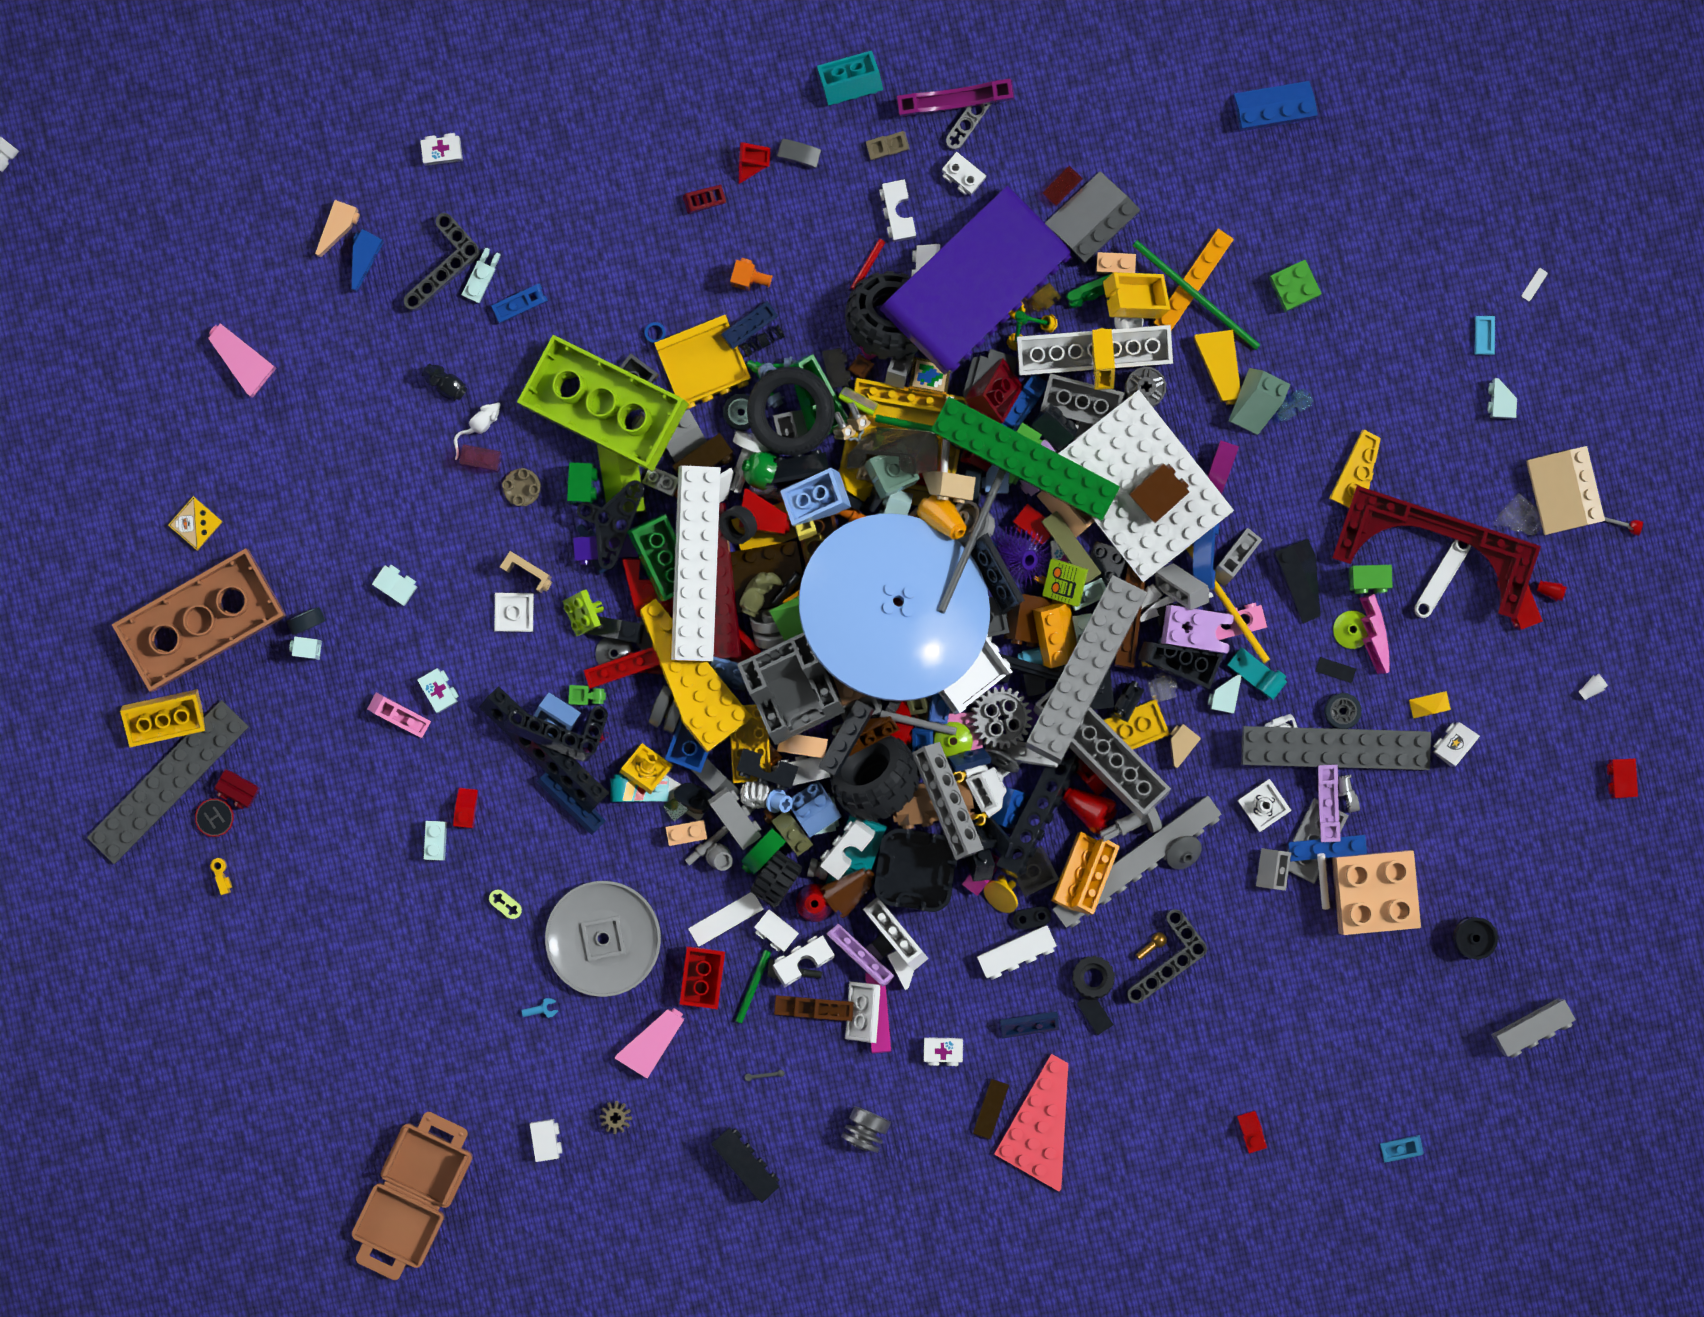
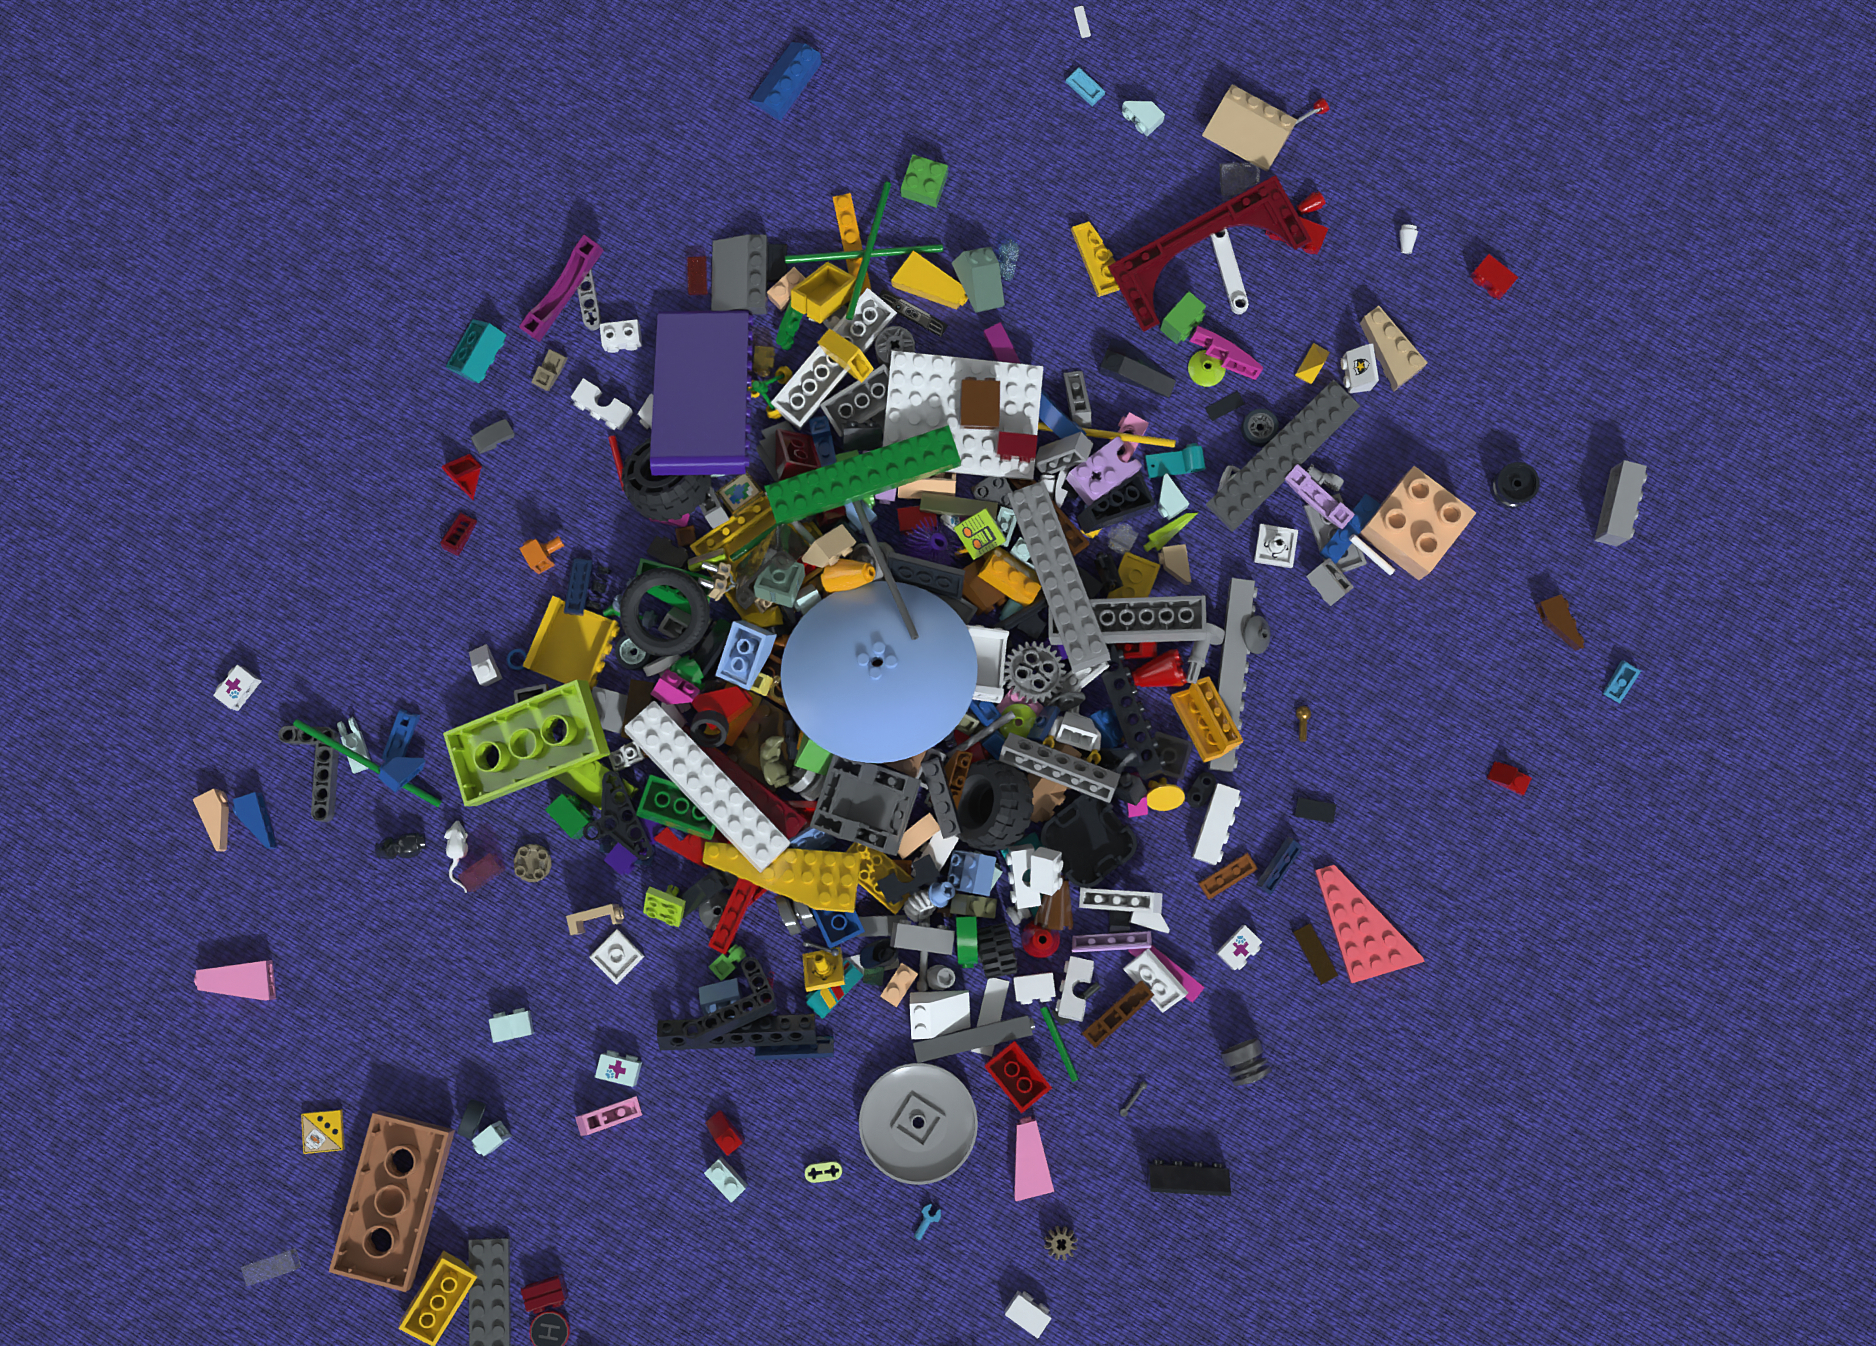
camera: 40 degrees left, 5 degrees down
black tyre [1072,956,1115,1000] -> none
dark grey beam [1127,909,1207,1003] -> none
none -> clear slope [241,1247,301,1286]
none -> green piece [293,719,442,807]
none -> blue slope [378,757,426,793]
none -> white slope [469,644,503,687]
none -> dark pink slope [651,669,700,705]
none -> black tile [768,244,787,282]
none -> dark grey hinge [803,940,839,956]
none -> green piece [846,182,891,320]
none -> sticker [878,289,948,337]
none -> white slope [910,990,970,1039]
none -> dark grey brick [913,1014,1035,1063]
none -> dark red brick [995,431,1037,464]
none -> white piece [1030,847,1063,896]
none -> lime bar [1143,513,1198,552]
none -> dark orange tile [1198,852,1258,900]
none -> tan wedge [1360,306,1427,392]
none -> reddish brown slope [1535,594,1584,651]

